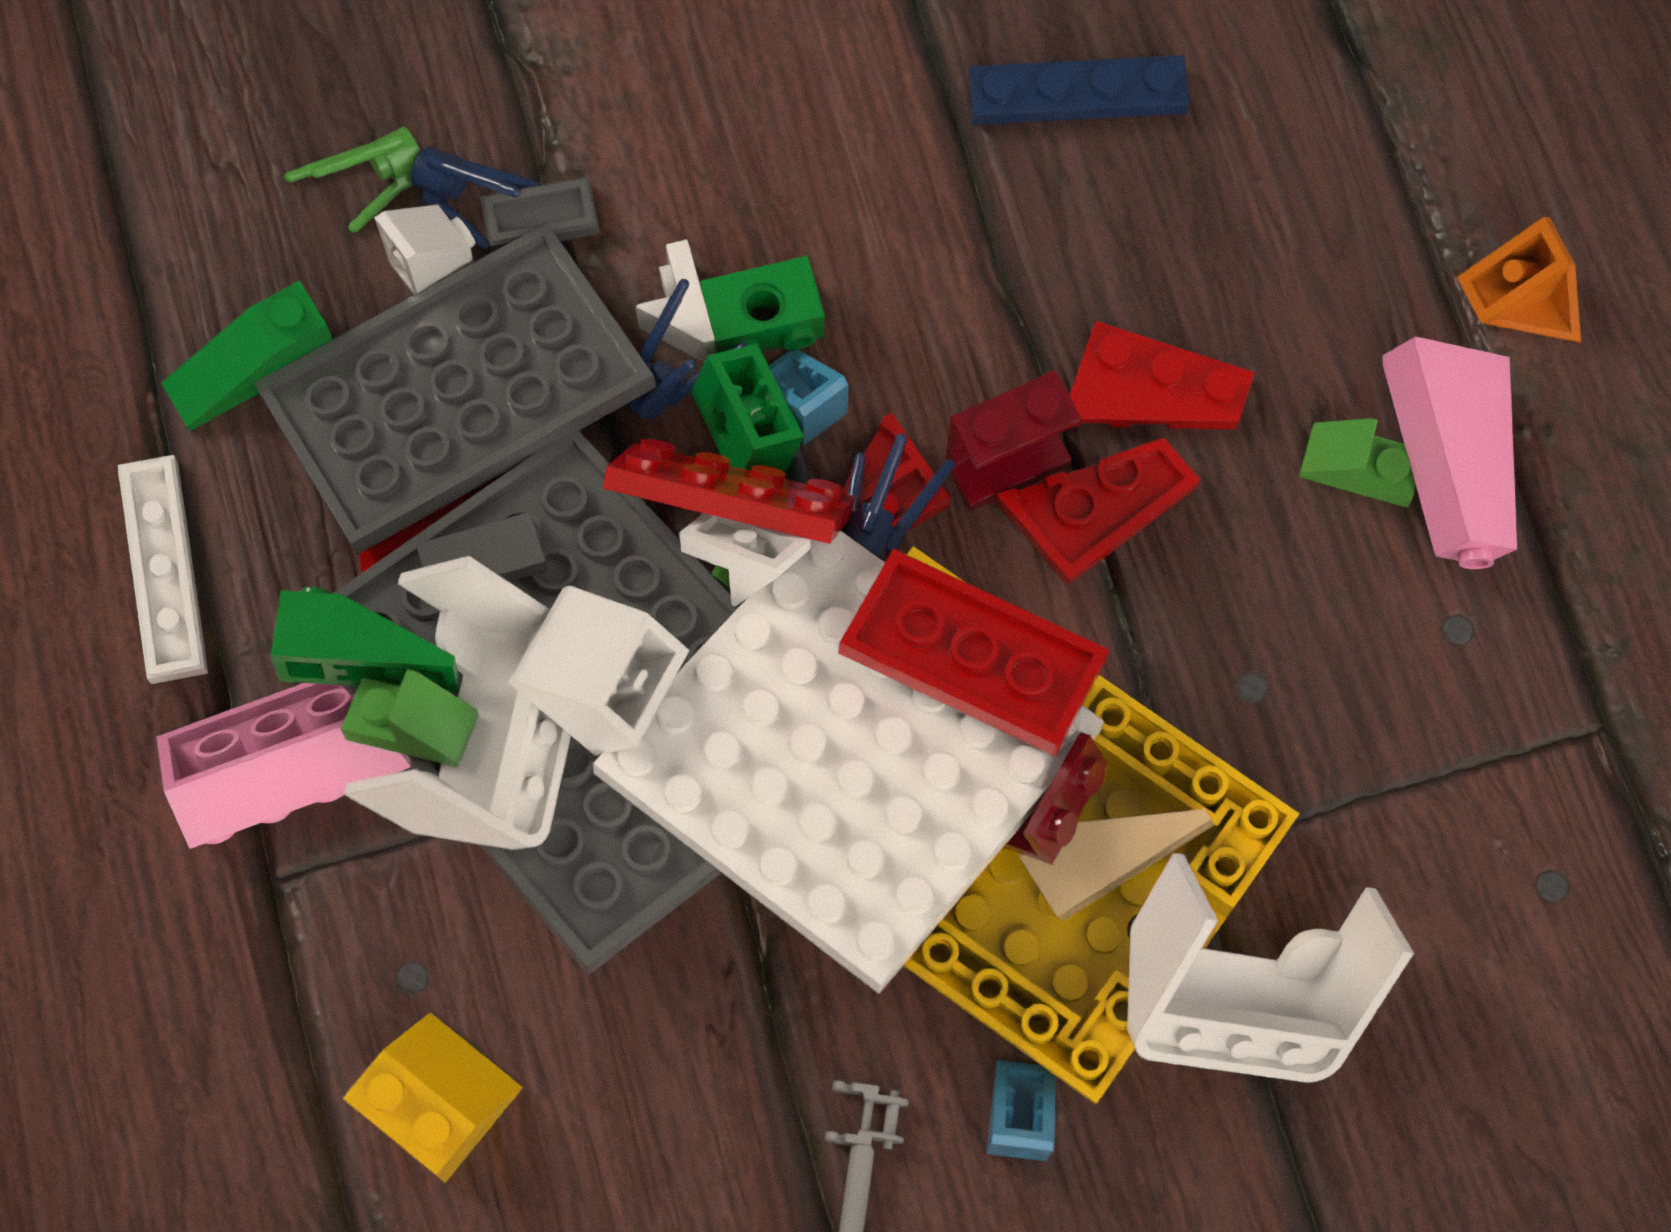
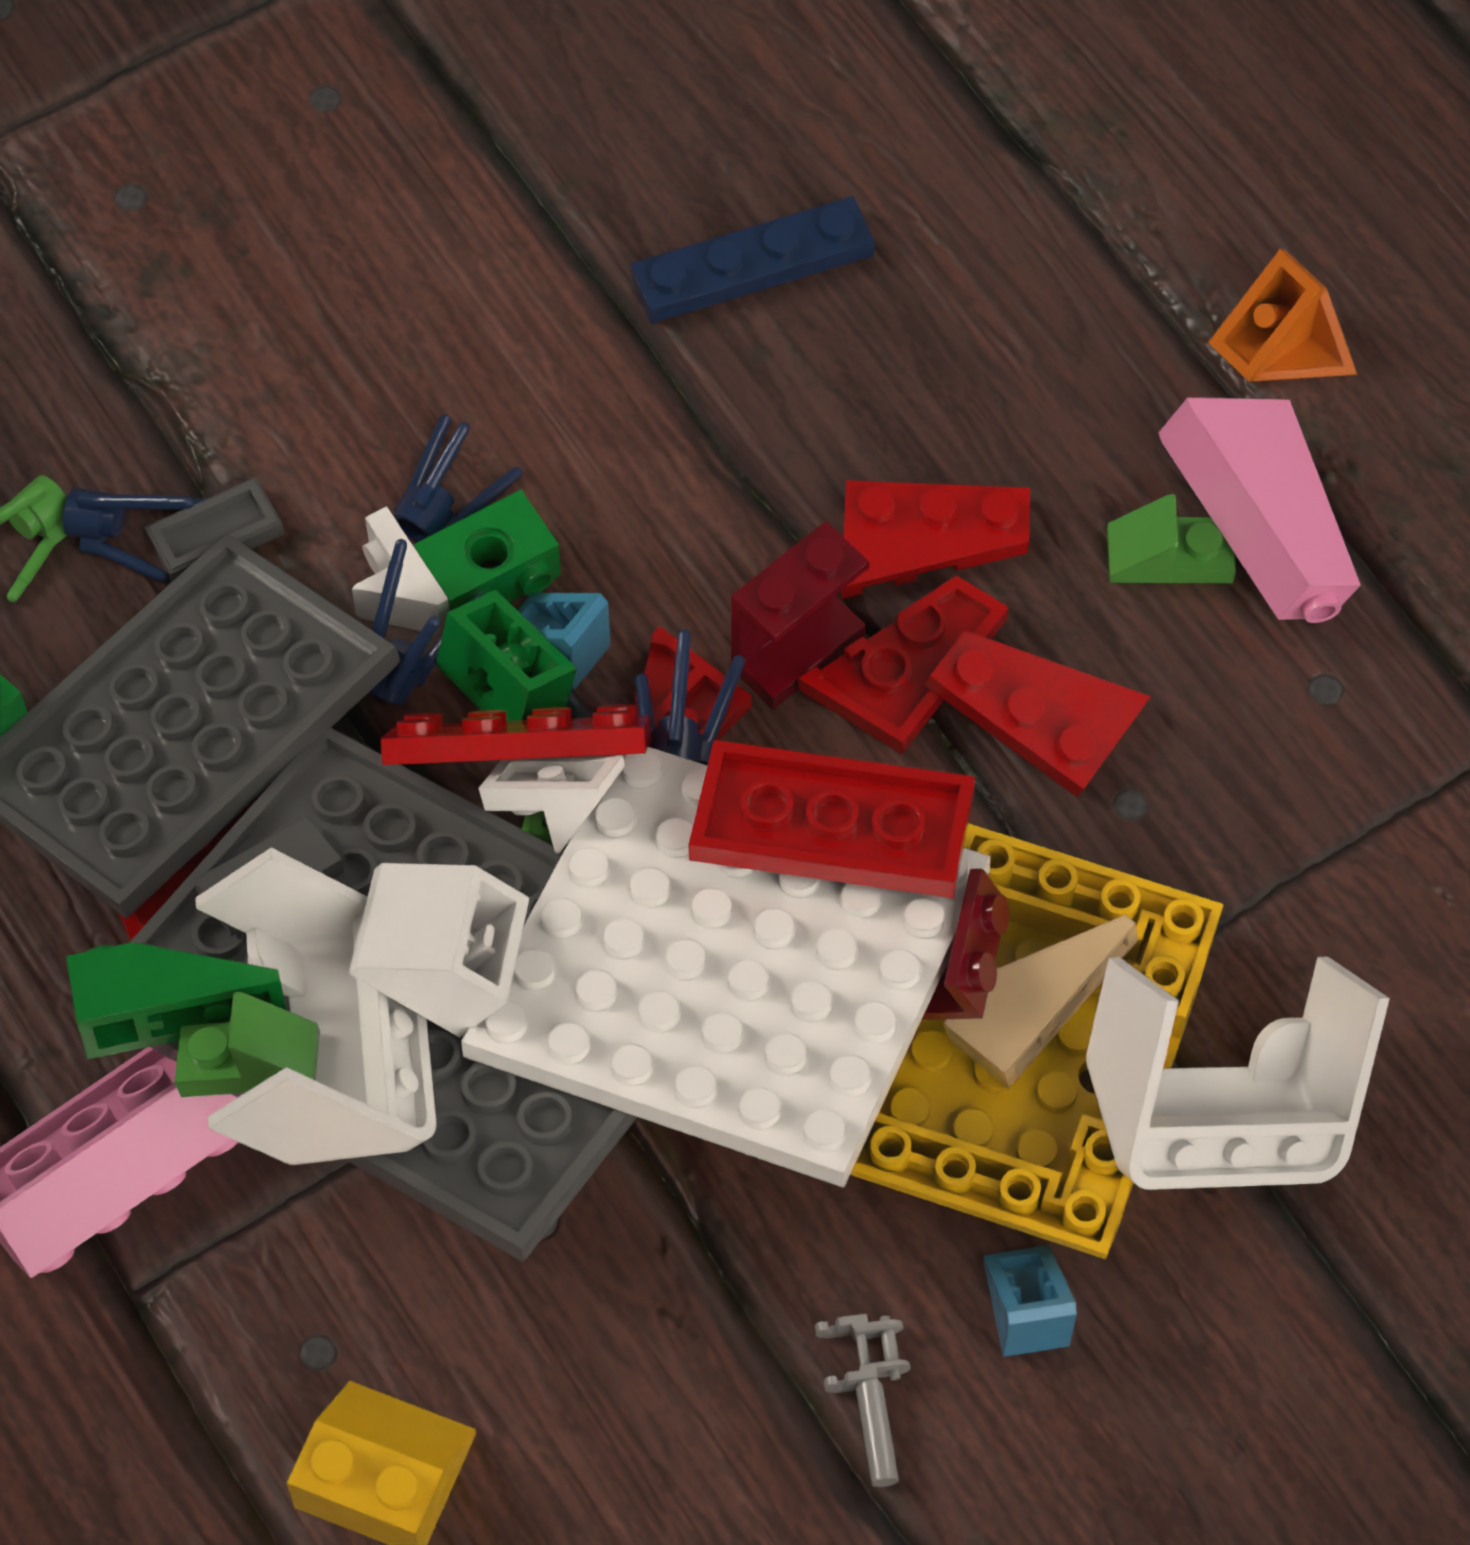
camera: 15 degrees left, 10 degrees down
white slope [374,205,475,295] -> none
none -> dark blue plant [393,414,523,542]
none -> red wing [924,630,1151,797]

